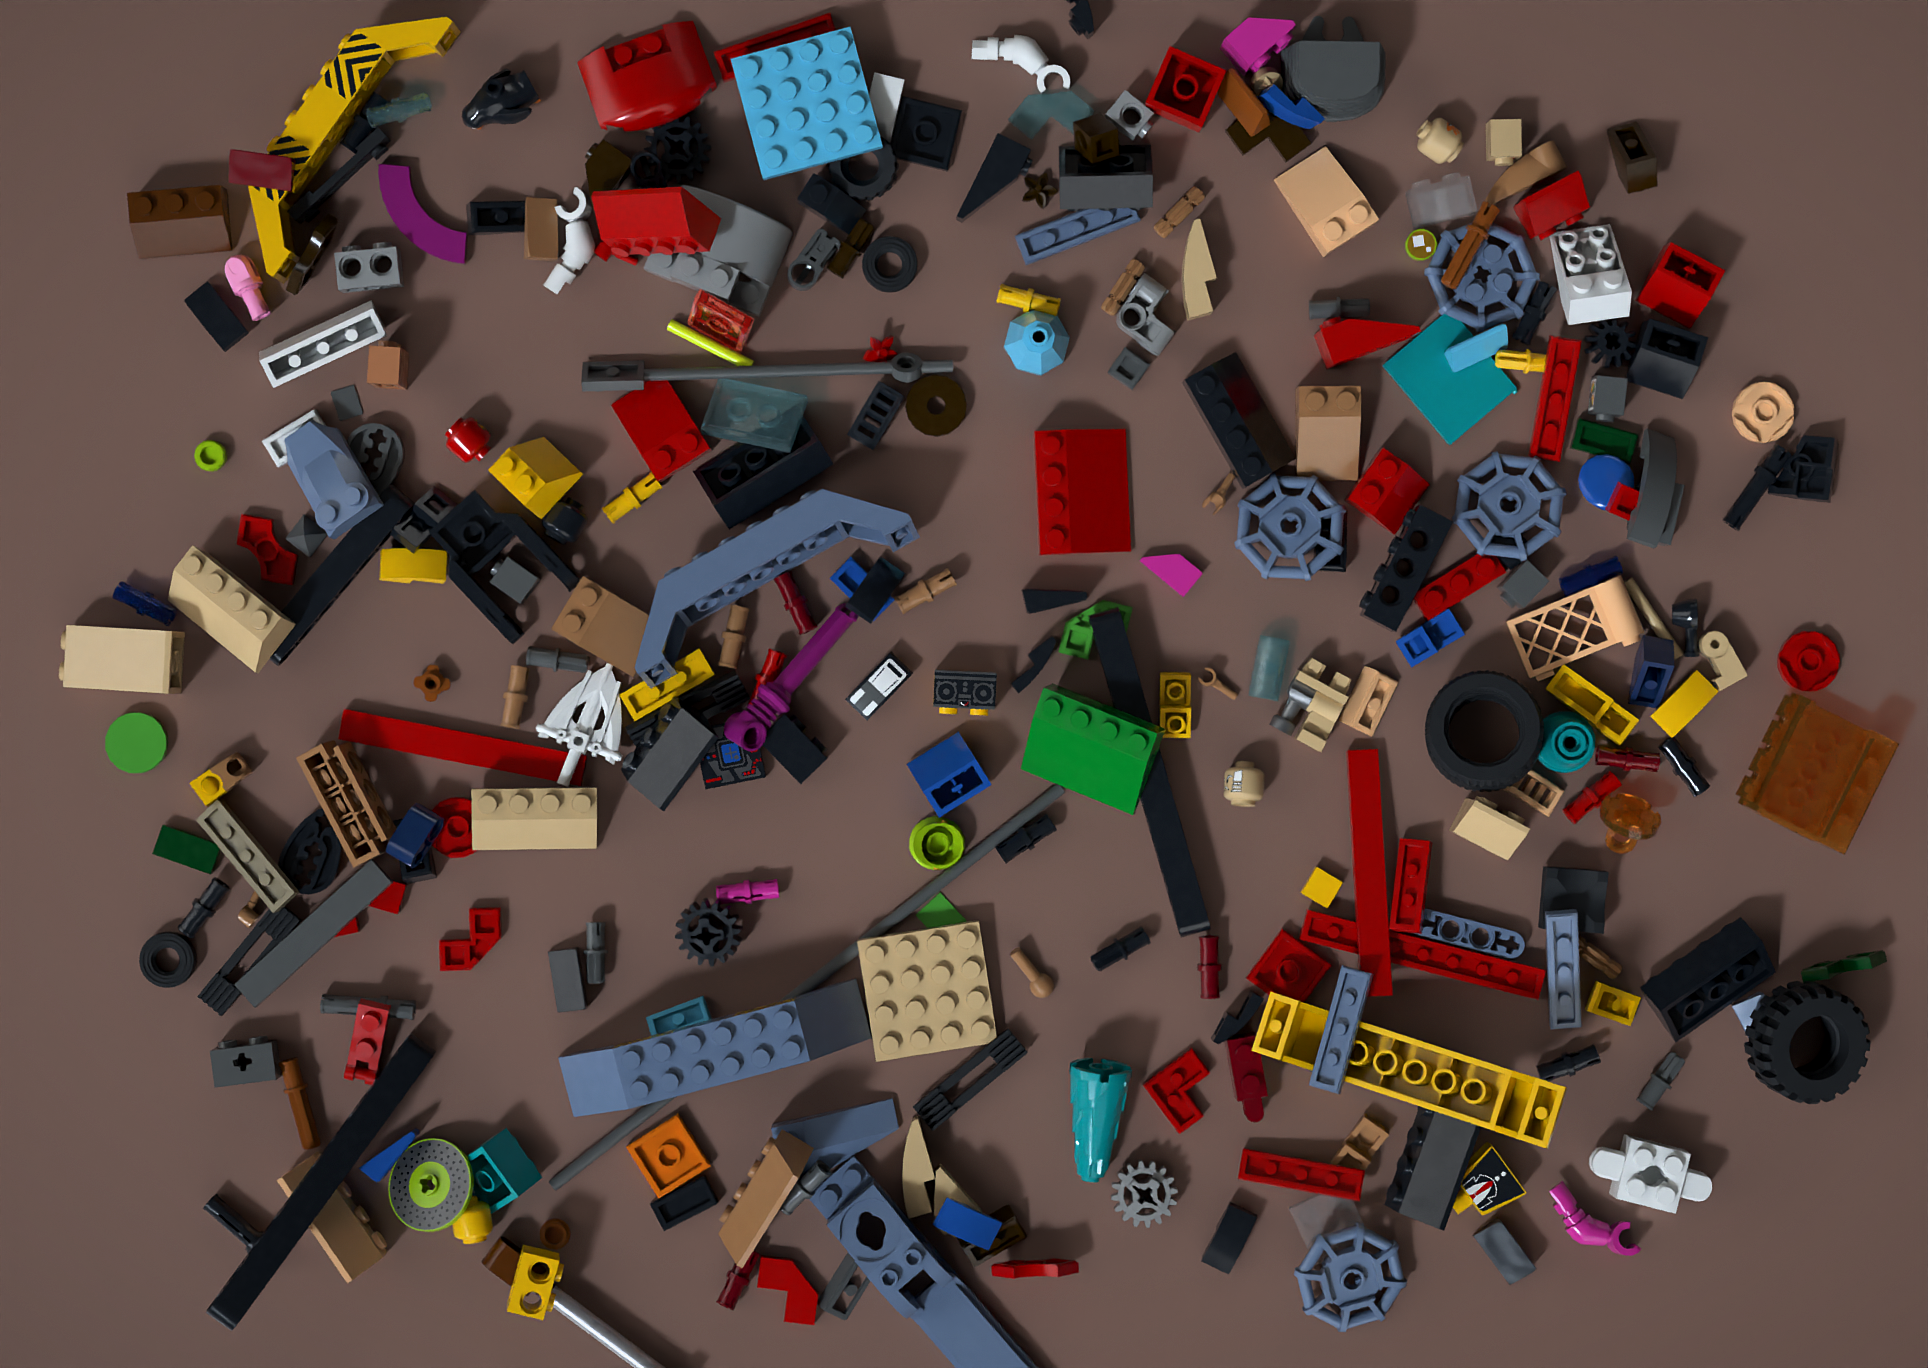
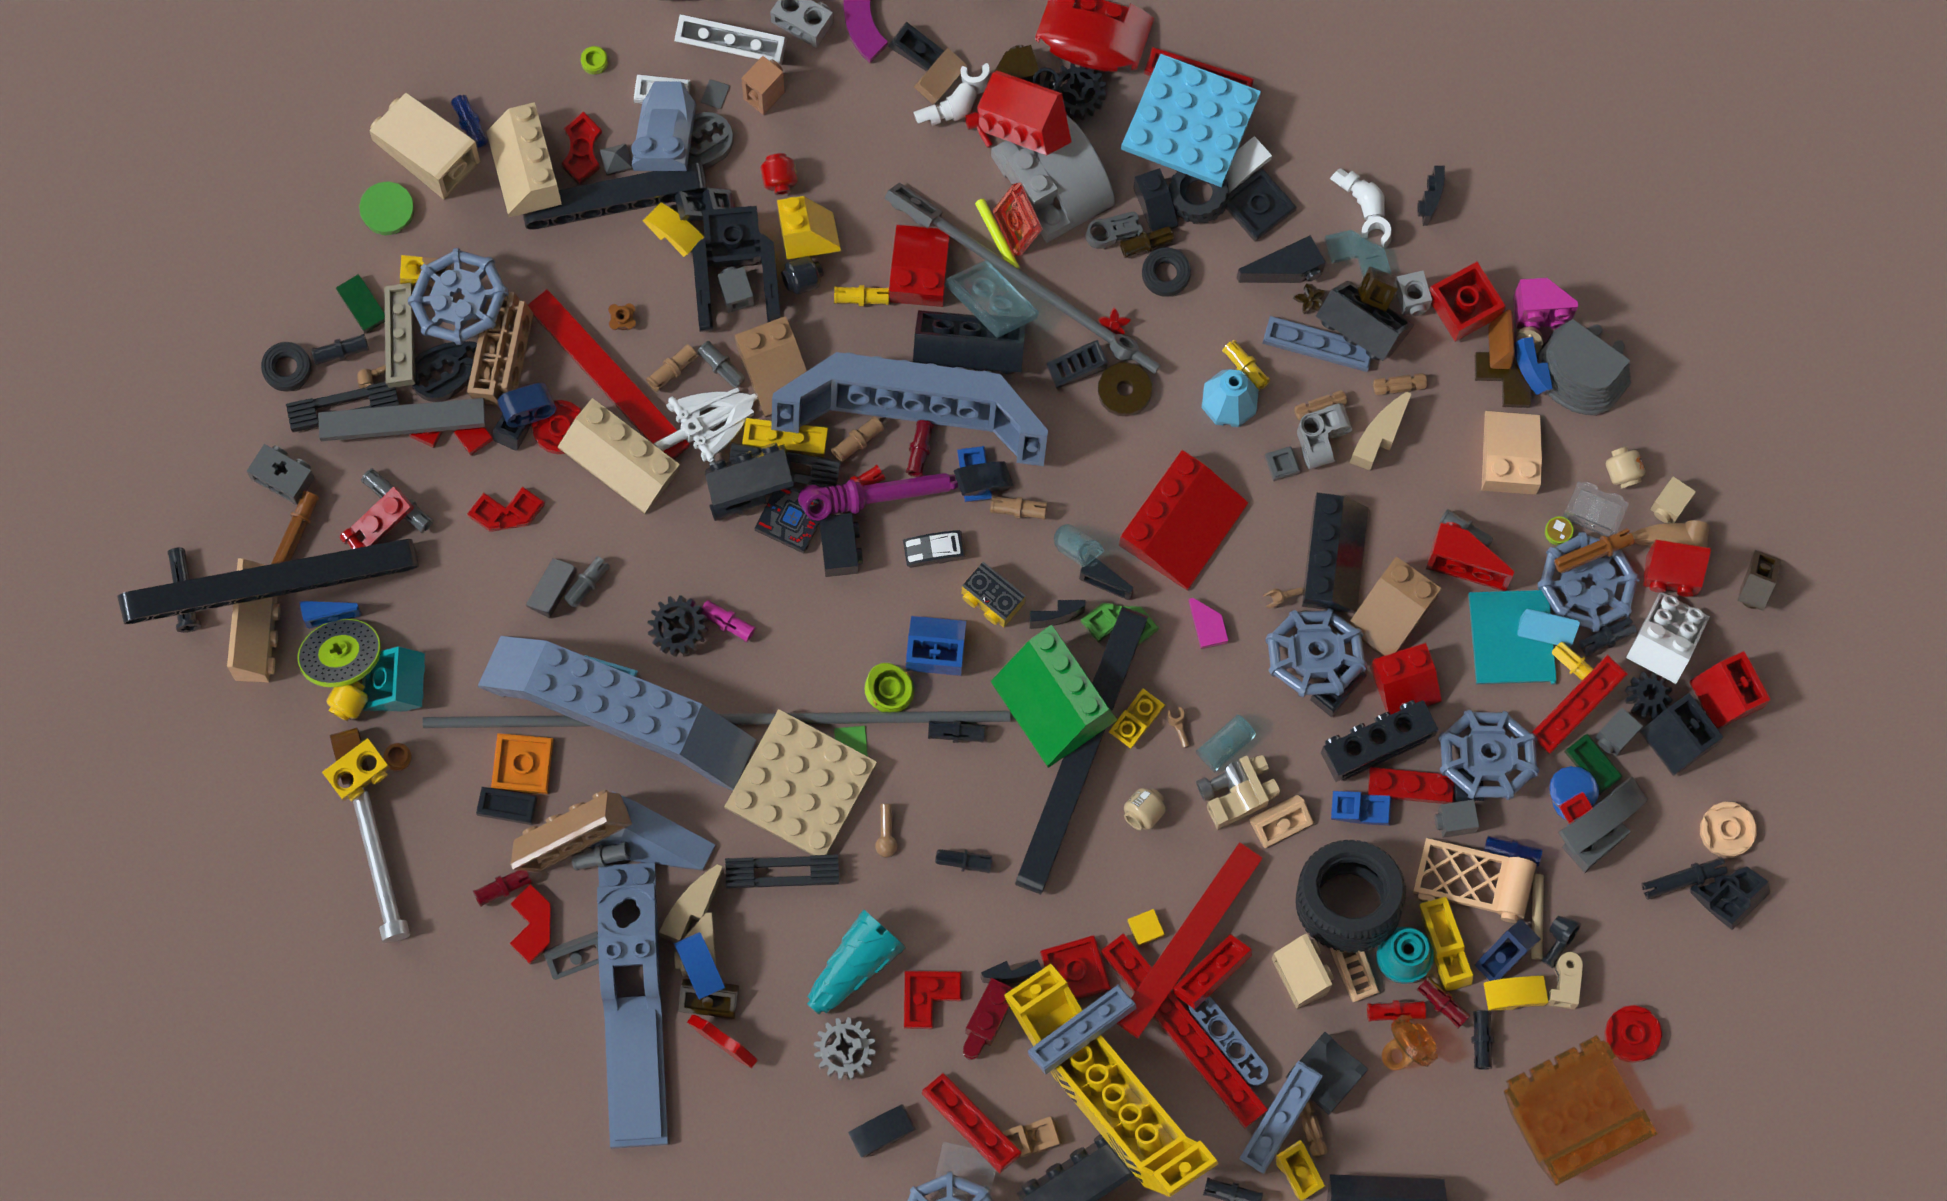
camera: 40 degrees right, 15 degrees down
dark red pin [1197,935,1222,999] -> none
none -> sand blue plate [408,248,508,345]
none -> clear light blue brick [1054,524,1105,567]

